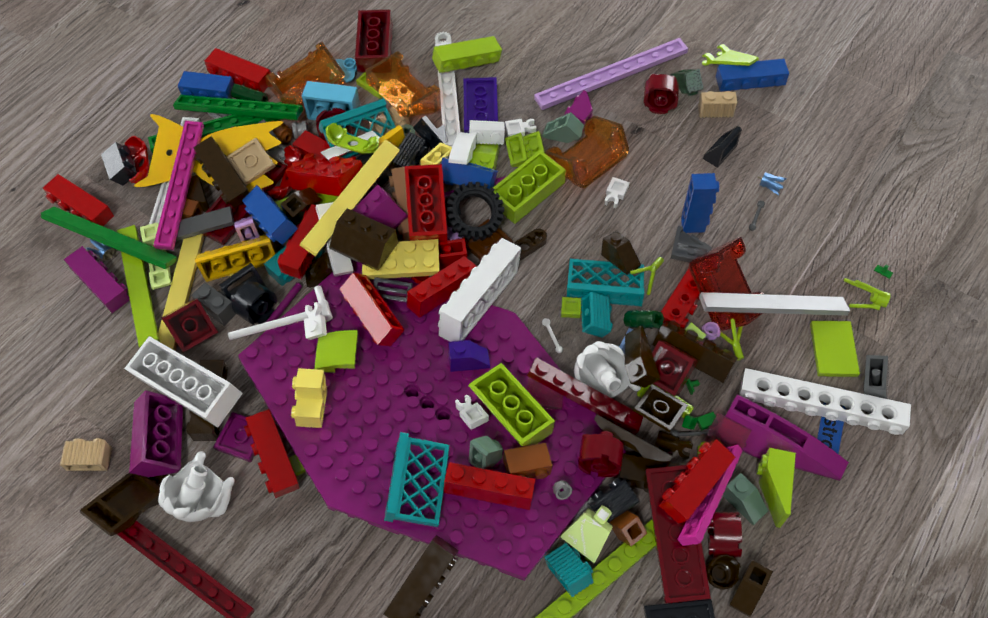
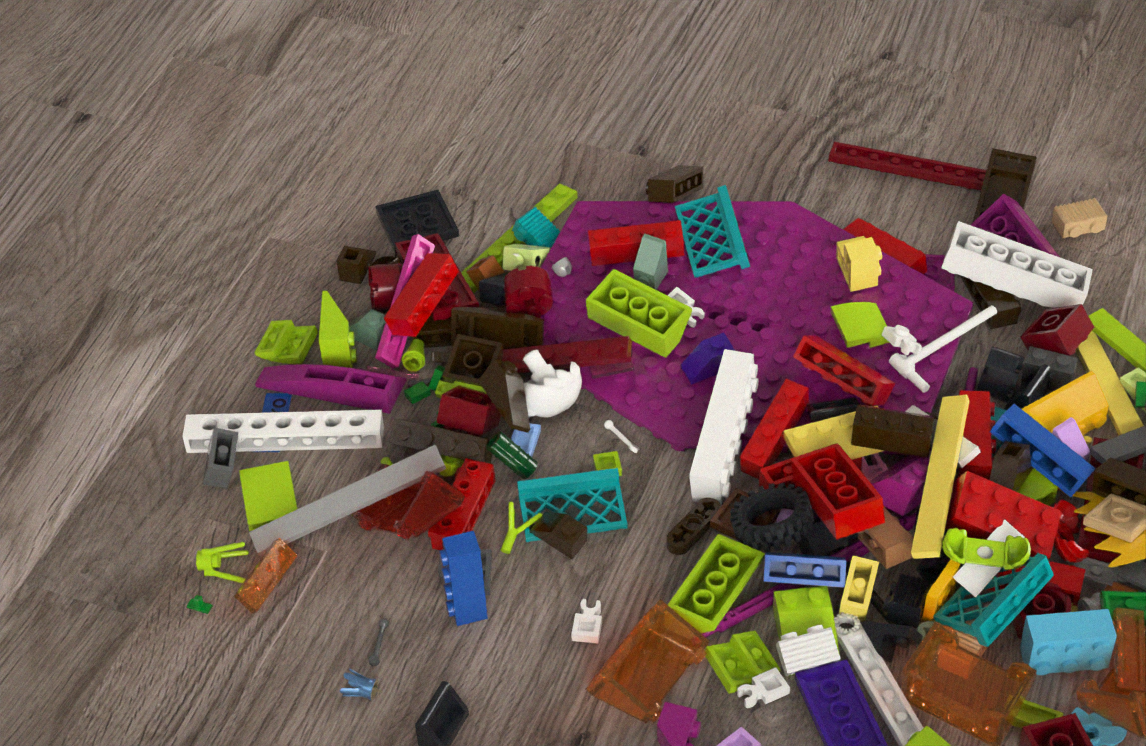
camera: 165 degrees right, 15 degrees down
white piece [158,451,235,522] -> none
white slope [449,132,477,165] -> none
dark orange brick [503,443,552,479] -> none
sand green slope [542,112,584,143] -> none
teal brick [581,292,613,338] -> none
none -> clear orange plate [234,538,298,614]
none -> lime slope [254,320,318,364]

